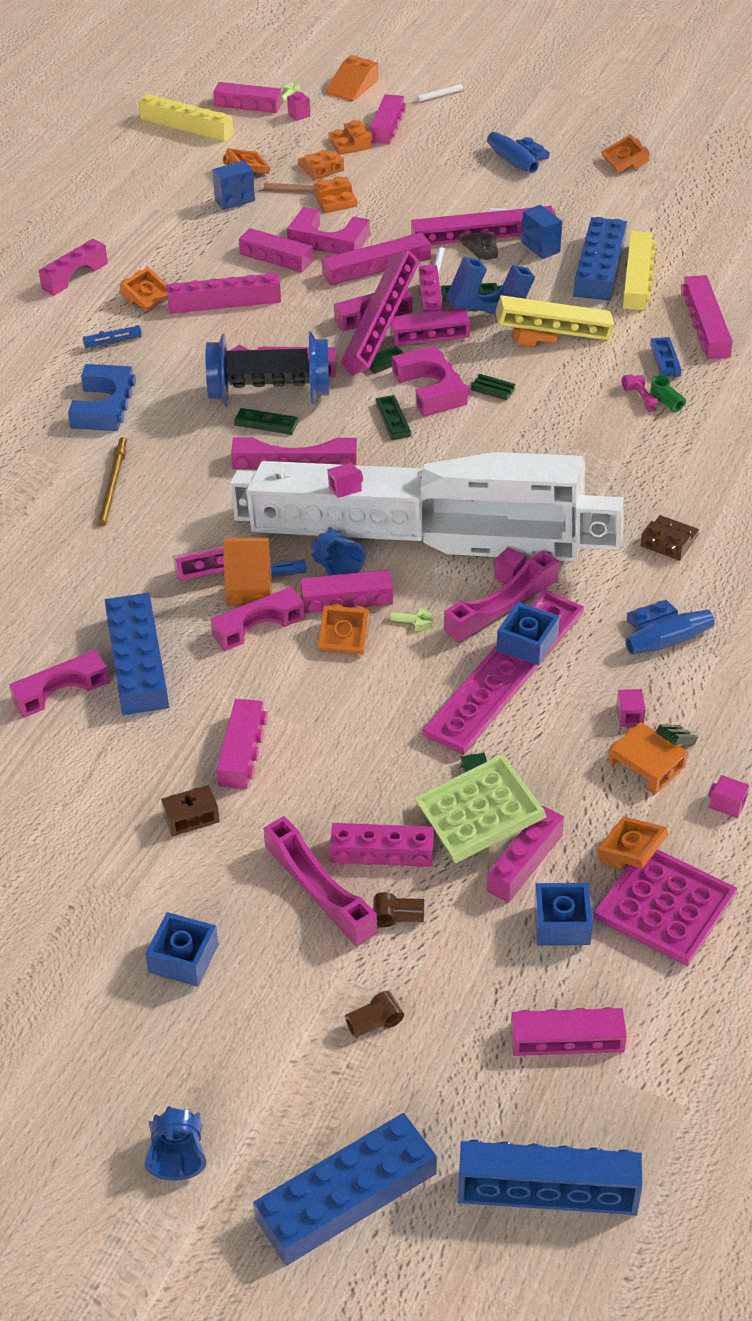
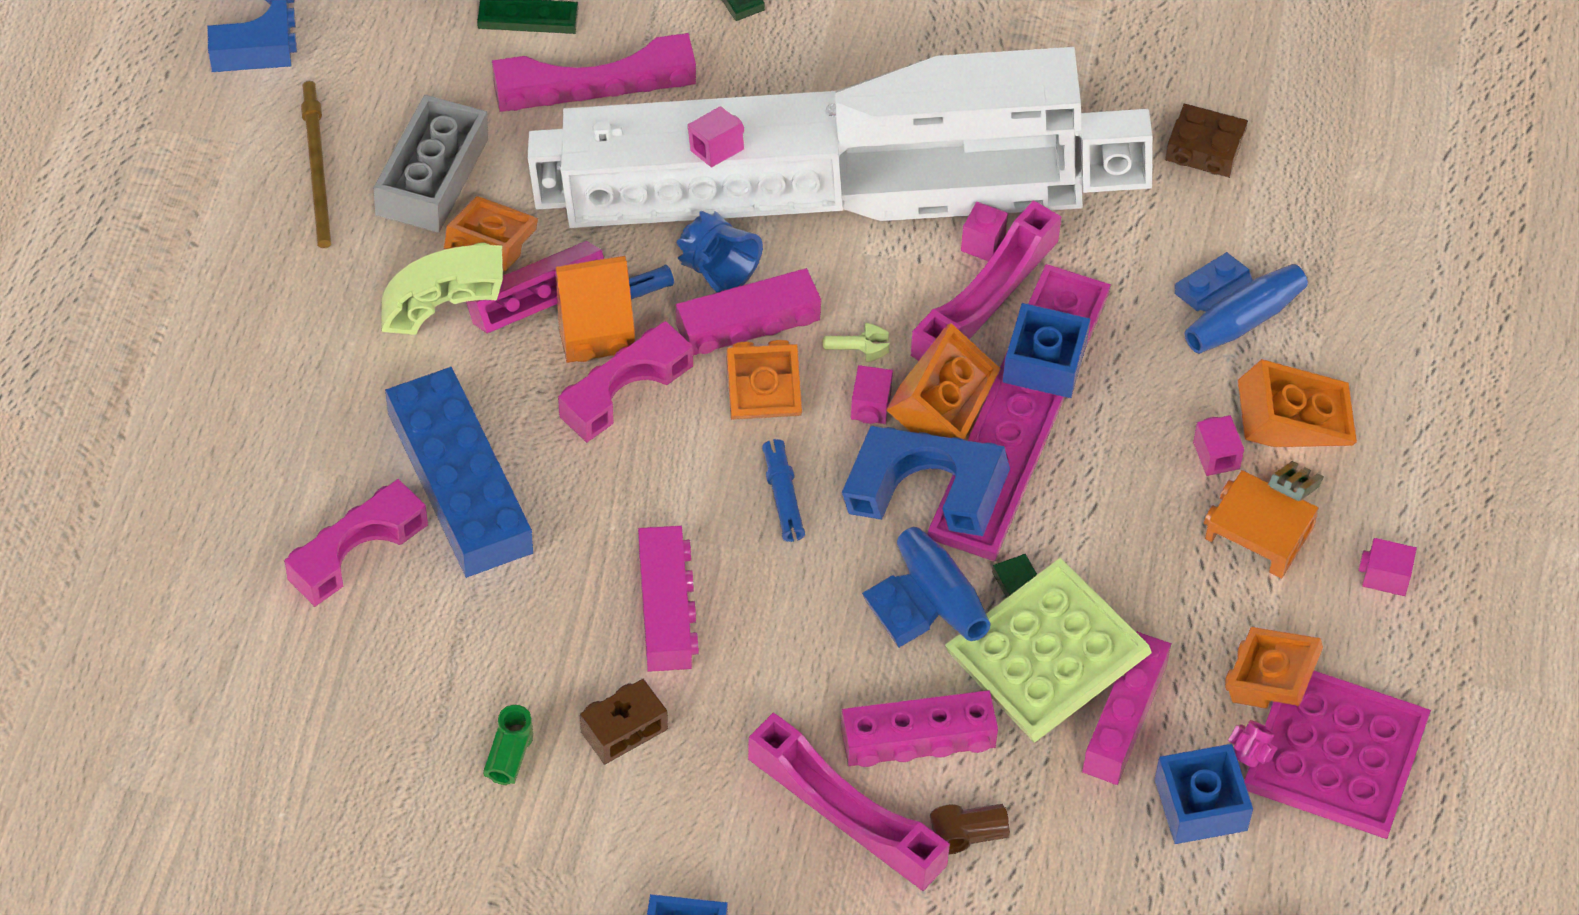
camera: 15 degrees left, 10 degrees up
none -> light grey brick [373,95,488,233]
none -> yellowish green brick [381,243,503,335]
none -> orange plate [444,196,538,271]
none -> green piece [483,704,533,786]
none -> blue pin [762,439,805,542]
none -> blue arch [842,426,1010,536]
none -> dark pink brick [851,365,893,424]
none -> blue plate [862,527,991,648]
none -> orange slope [886,323,1001,440]
none -> dark pink gear [1228,720,1278,768]
none -> orange slope [1238,359,1357,447]

